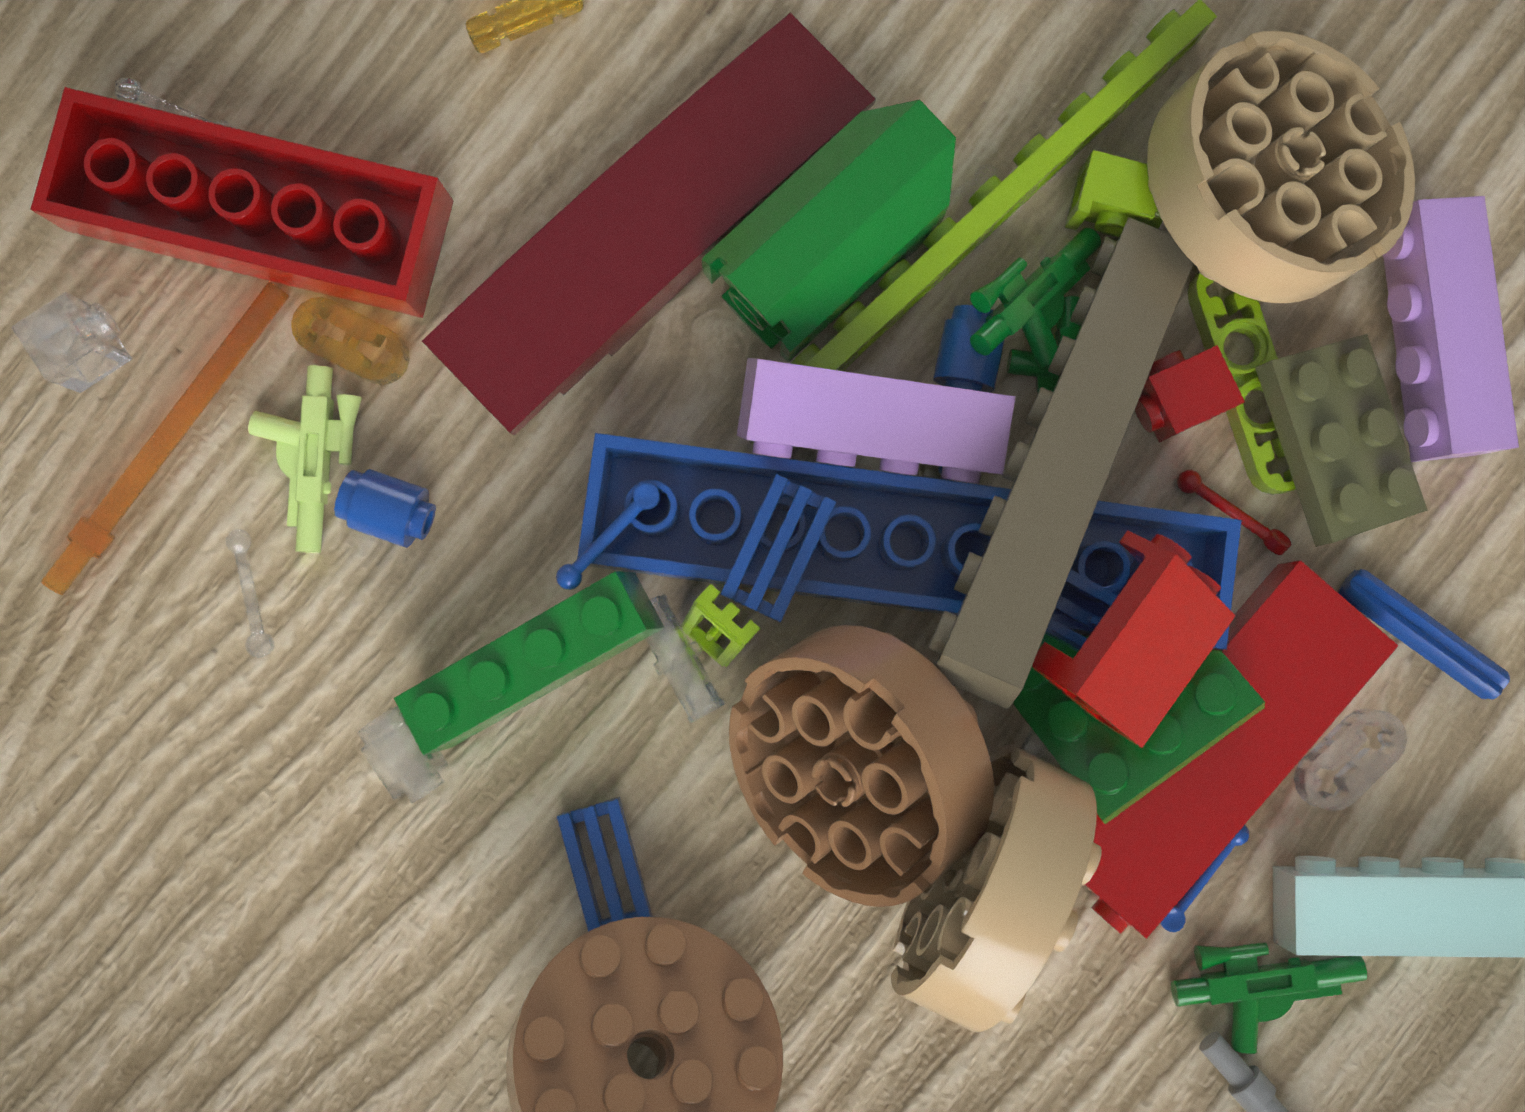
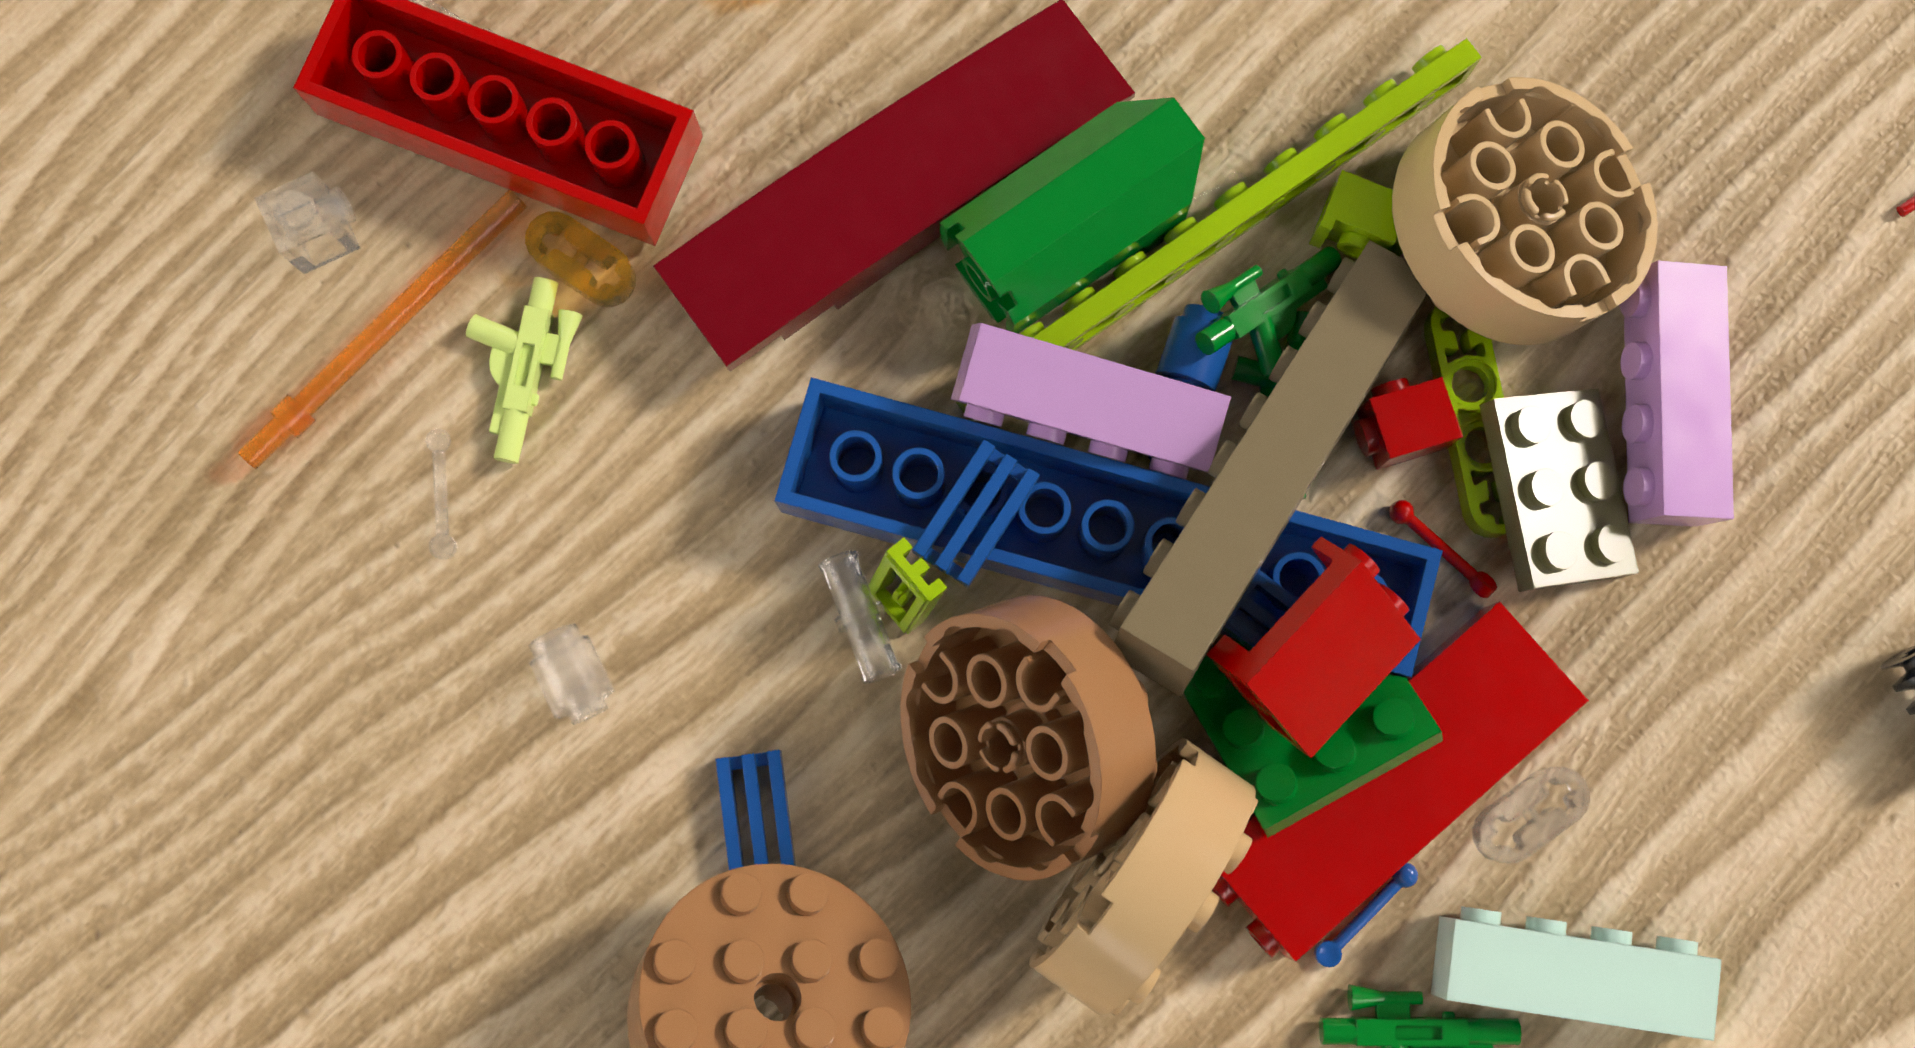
camera: 10 degrees right, 5 degrees down
blue brick [334,469,436,548] -> none
green brick [394,571,665,756] -> none
blue hinge [556,483,660,590] -> none
blue axle [1338,569,1510,700] -> none

